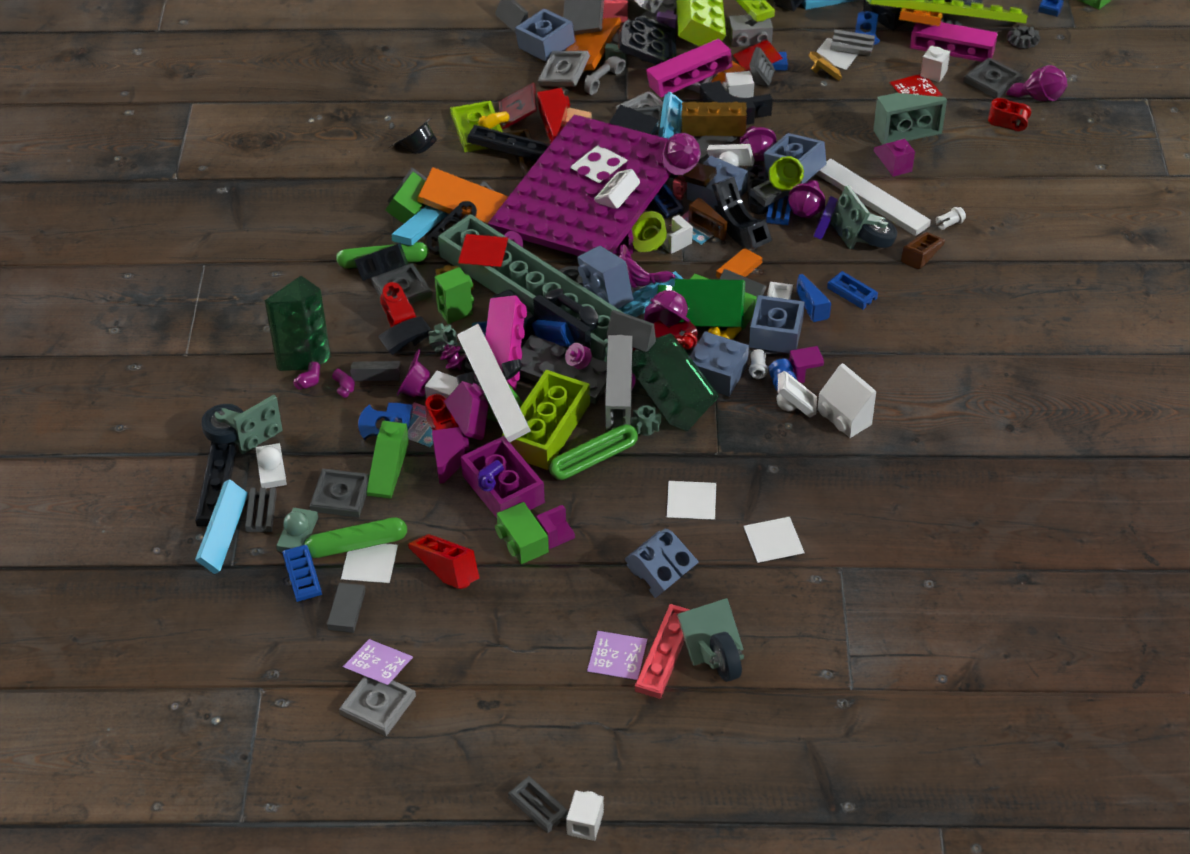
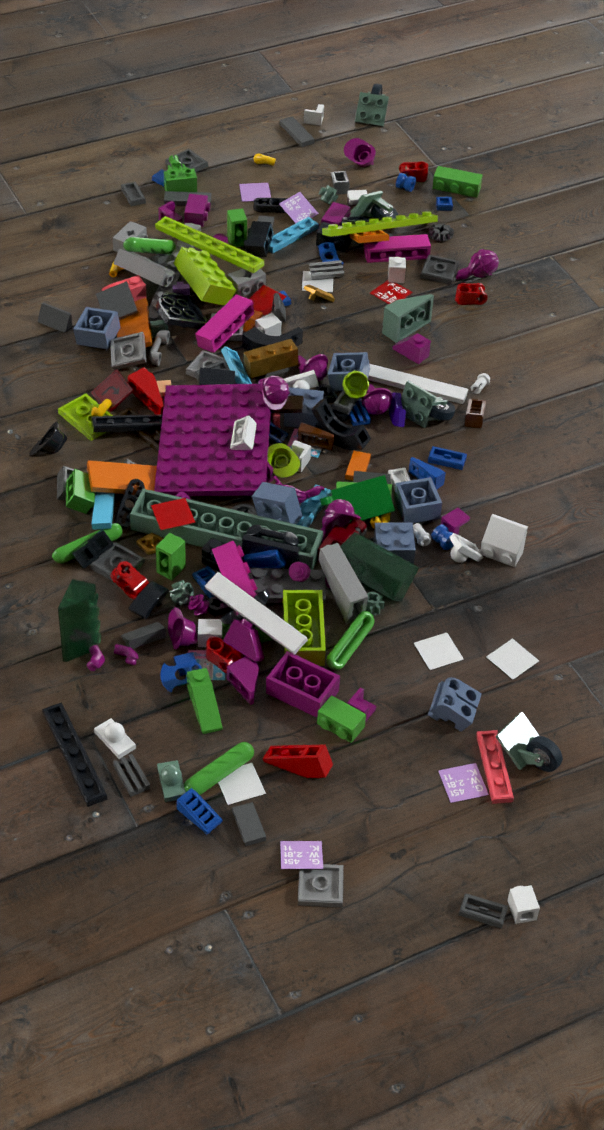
camera: 30 degrees left, 0 degrees up
medium azure tile [195,479,248,574] -> none
sand green plate [201,395,283,454] -> none
dark grey tile [309,468,370,518] -> none
dark purple arm [478,460,504,491] -> none
white sticker [571,145,628,183] -> none
dark grey slope [607,310,656,352] -> none
red arm [673,332,697,349] -> none

